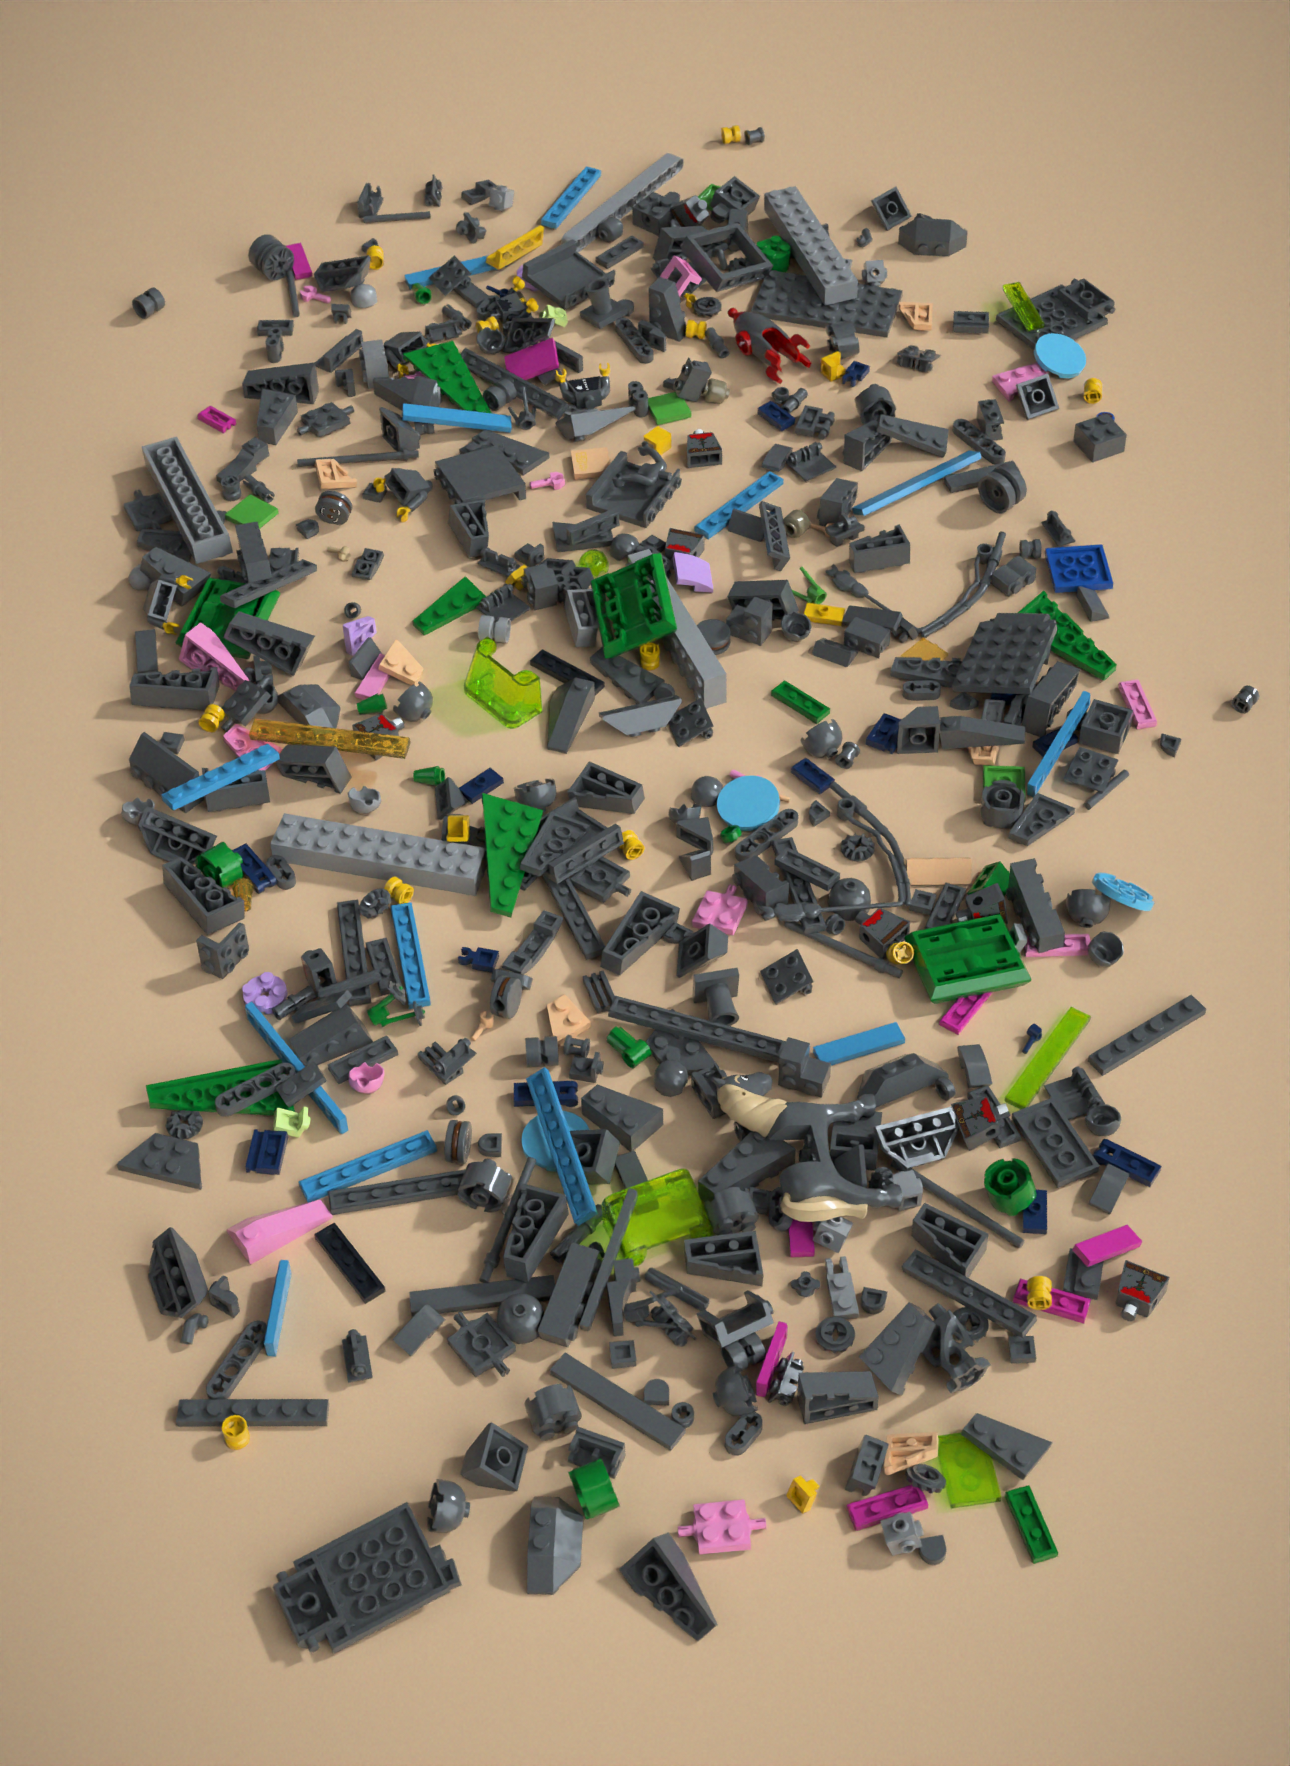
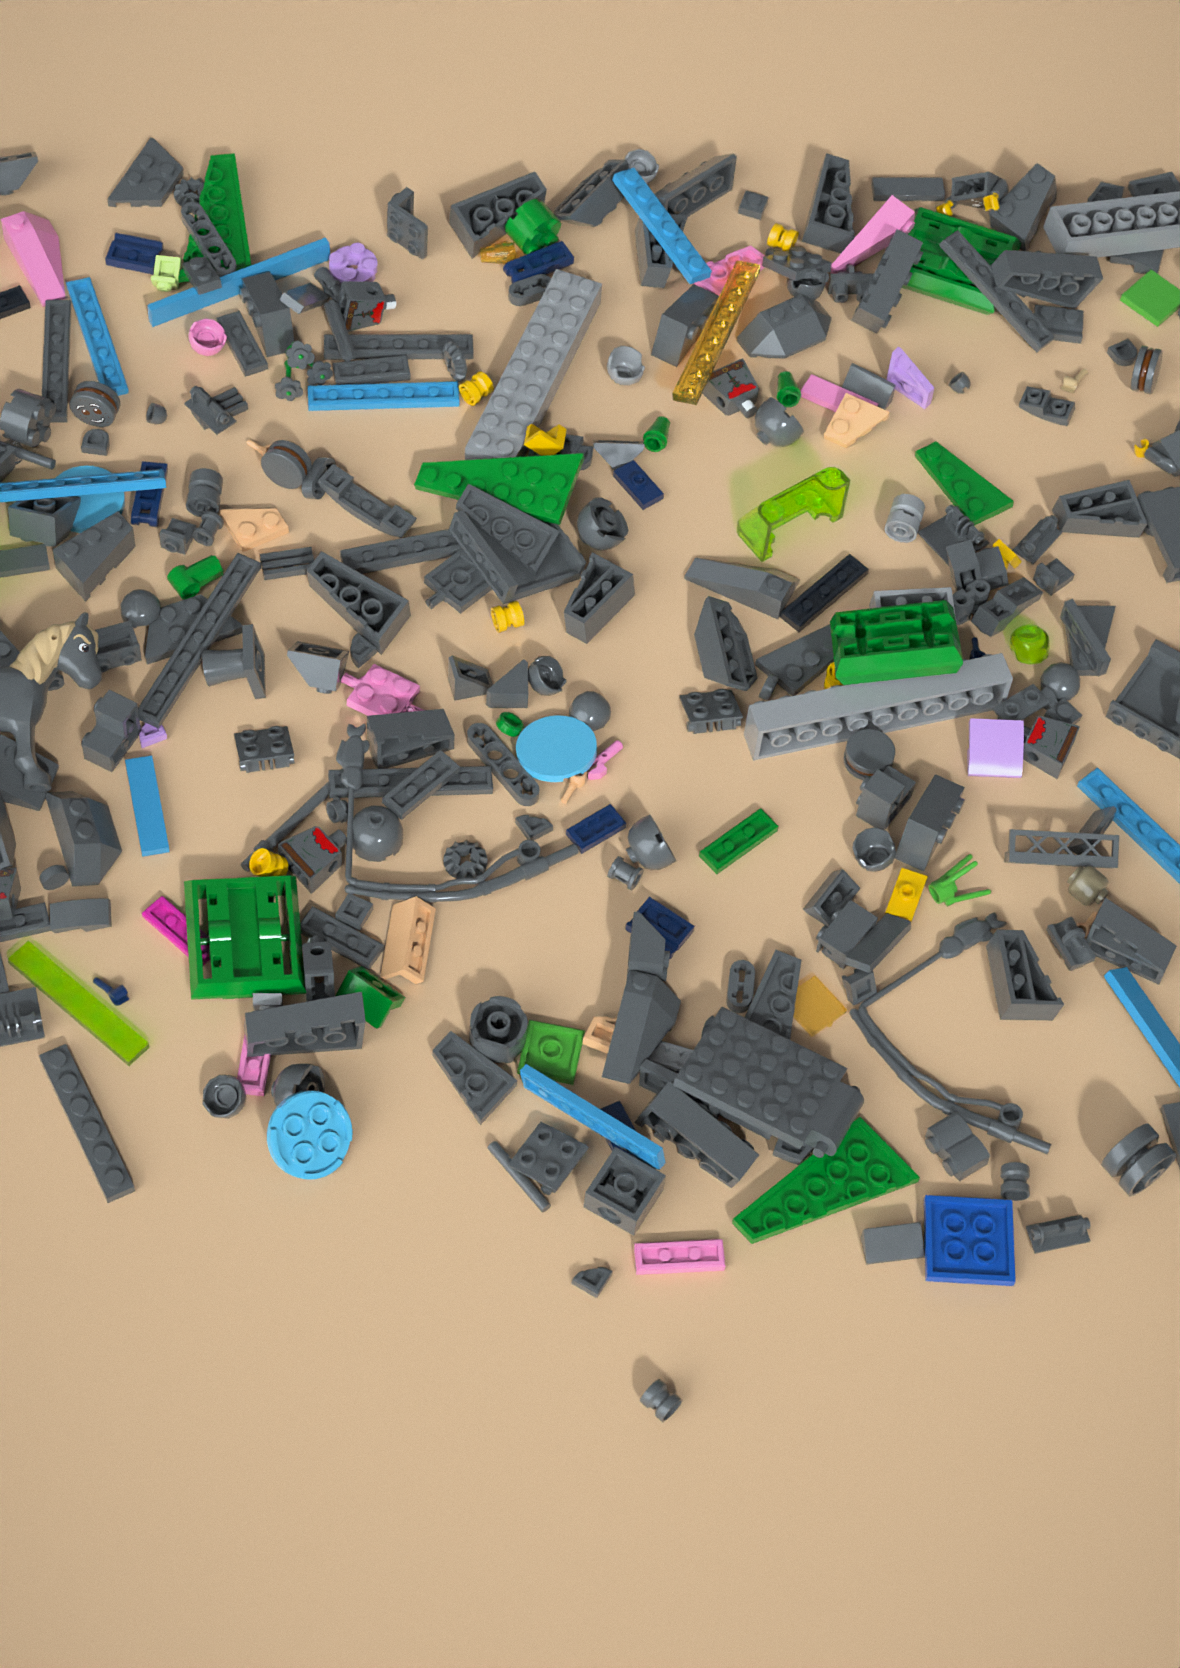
camera: 90 degrees right, 10 degrees up
dark blue plate [458,947,499,973] -> none

